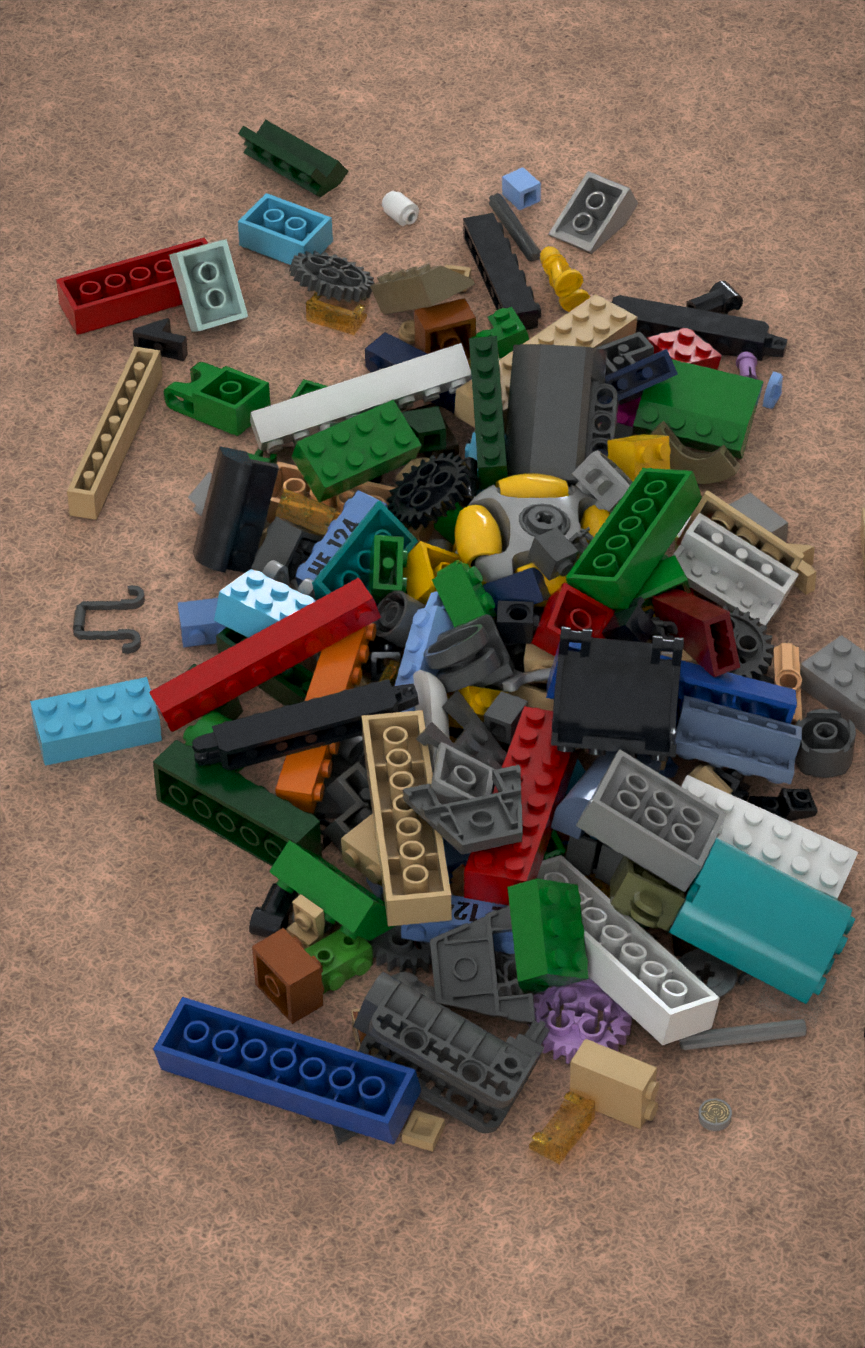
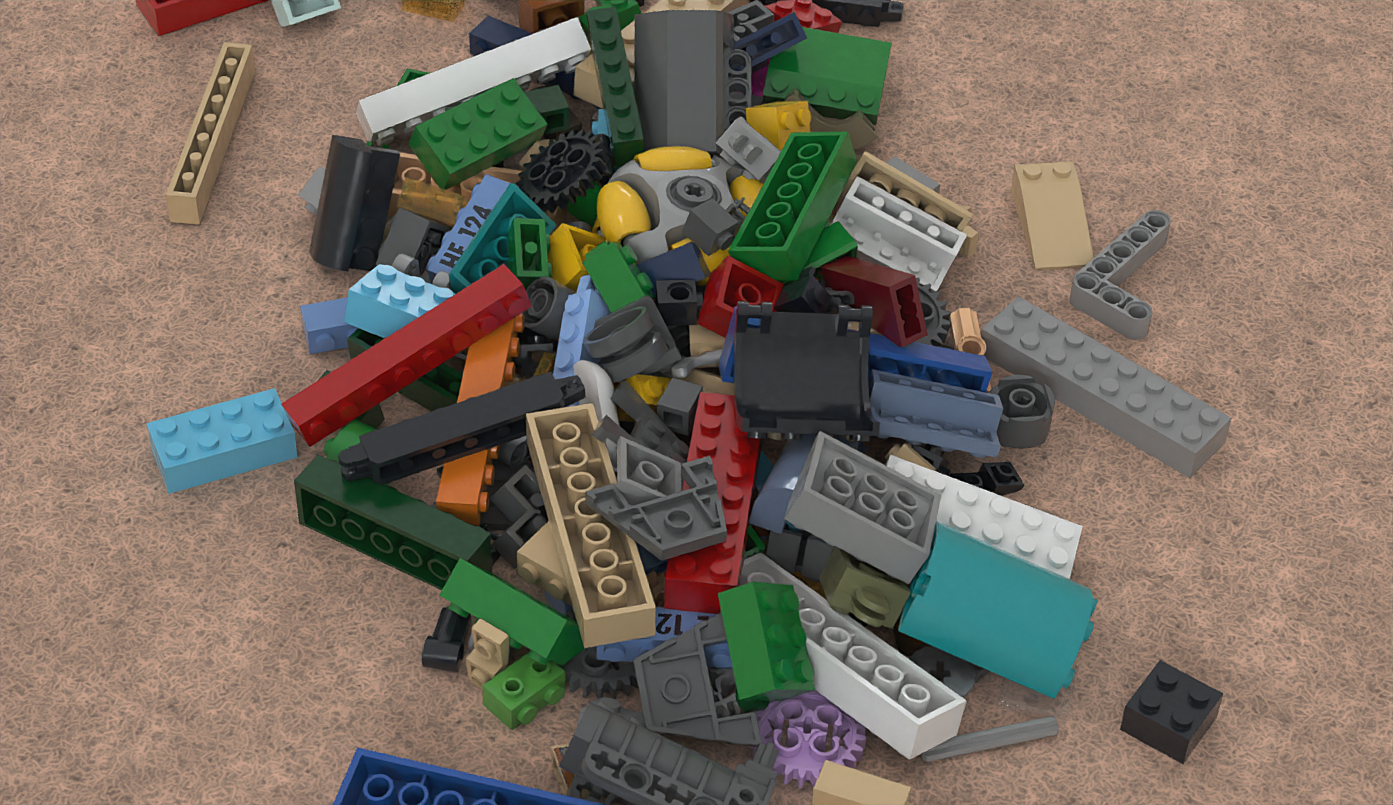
camera: 10 degrees left, 0 degrees up
dark grey piece [73,585,145,654] -> none
black slope [133,318,188,361] -> none
green brick [163,362,271,436] -> none
dark orange brick [252,928,324,1024] -> none
tan plate [399,320,415,344] -> none
lavender pin [736,352,757,379] -> none
light blue tile [762,372,783,409] -> none

